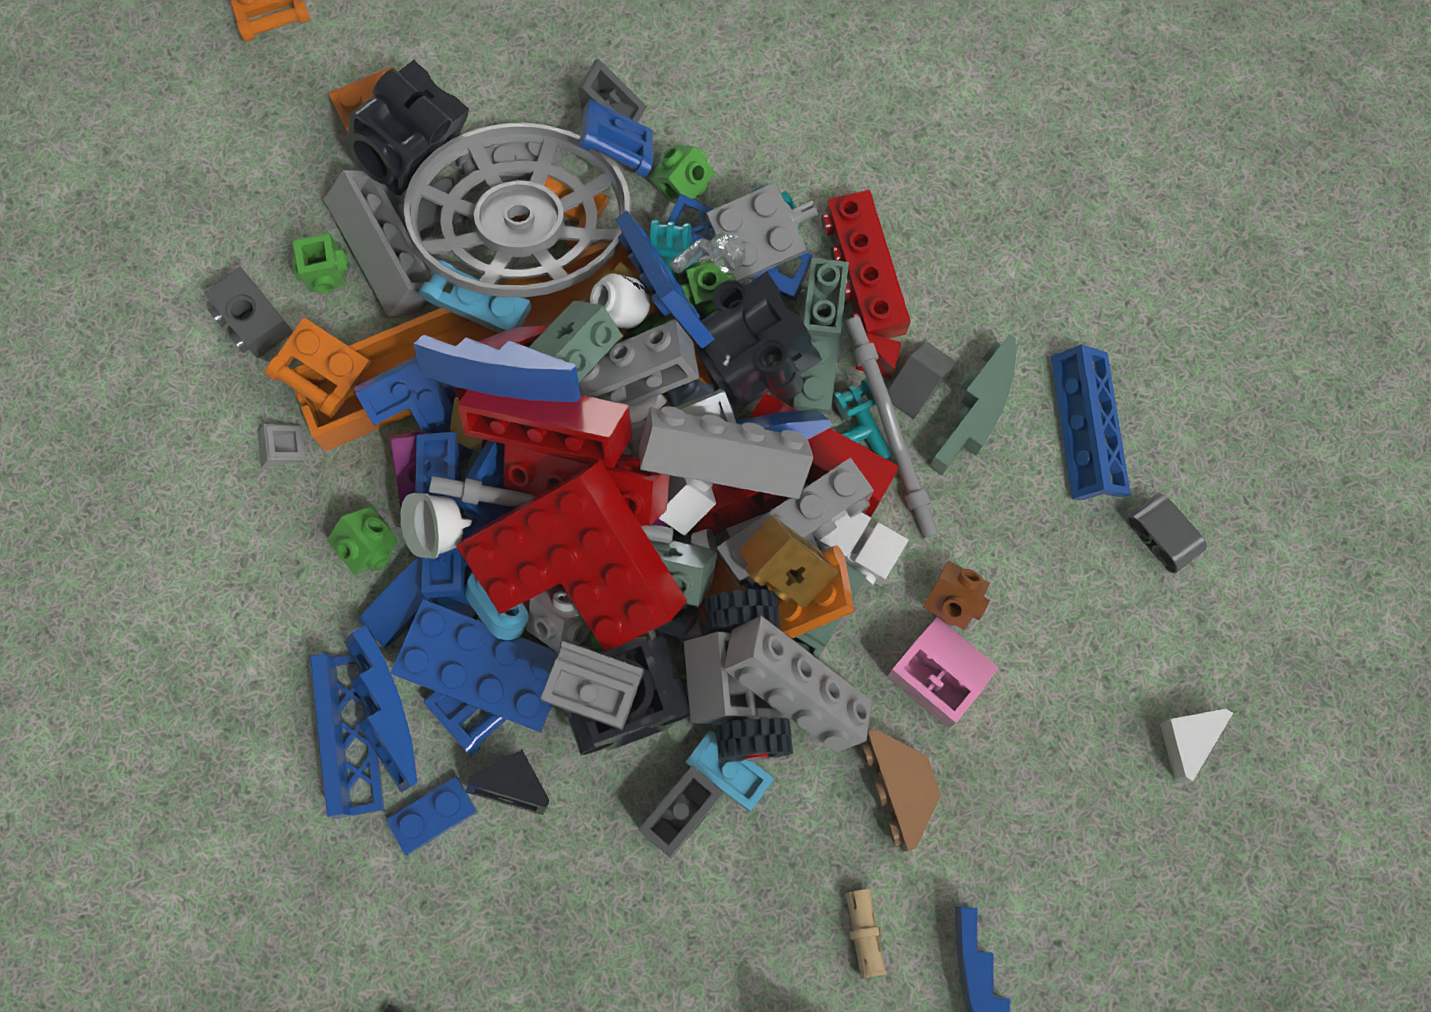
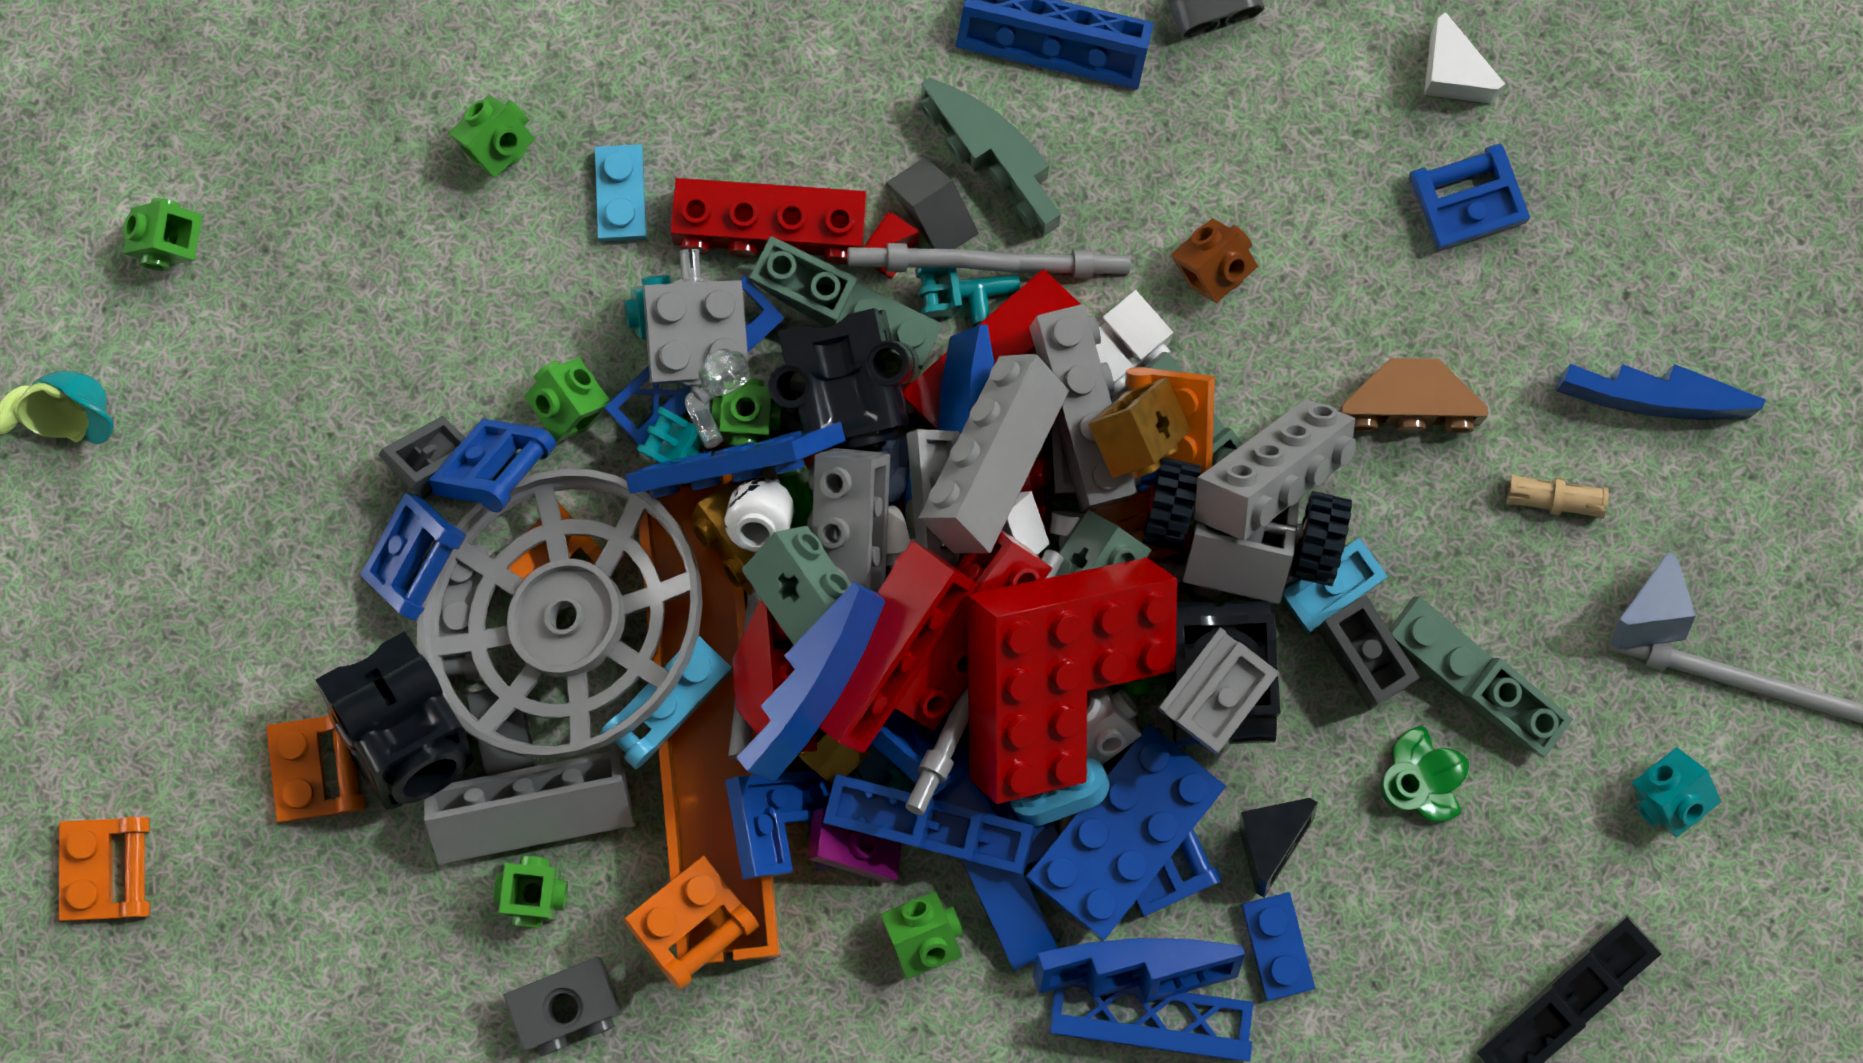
camera: 75 degrees left, 5 degrees up
light grey slope [258,424,306,468] -> none
white piece [401,493,472,559] -> none
bright pink slope [887,617,999,729] -> none
none -> blue plate [360,492,466,621]
none -> bright green brick [448,95,536,178]
none -> medium azure plate [595,144,647,242]
none -> green plate [1381,726,1469,822]
none -> sand green slope [1389,596,1573,758]
none -> blue plate [1409,143,1530,251]

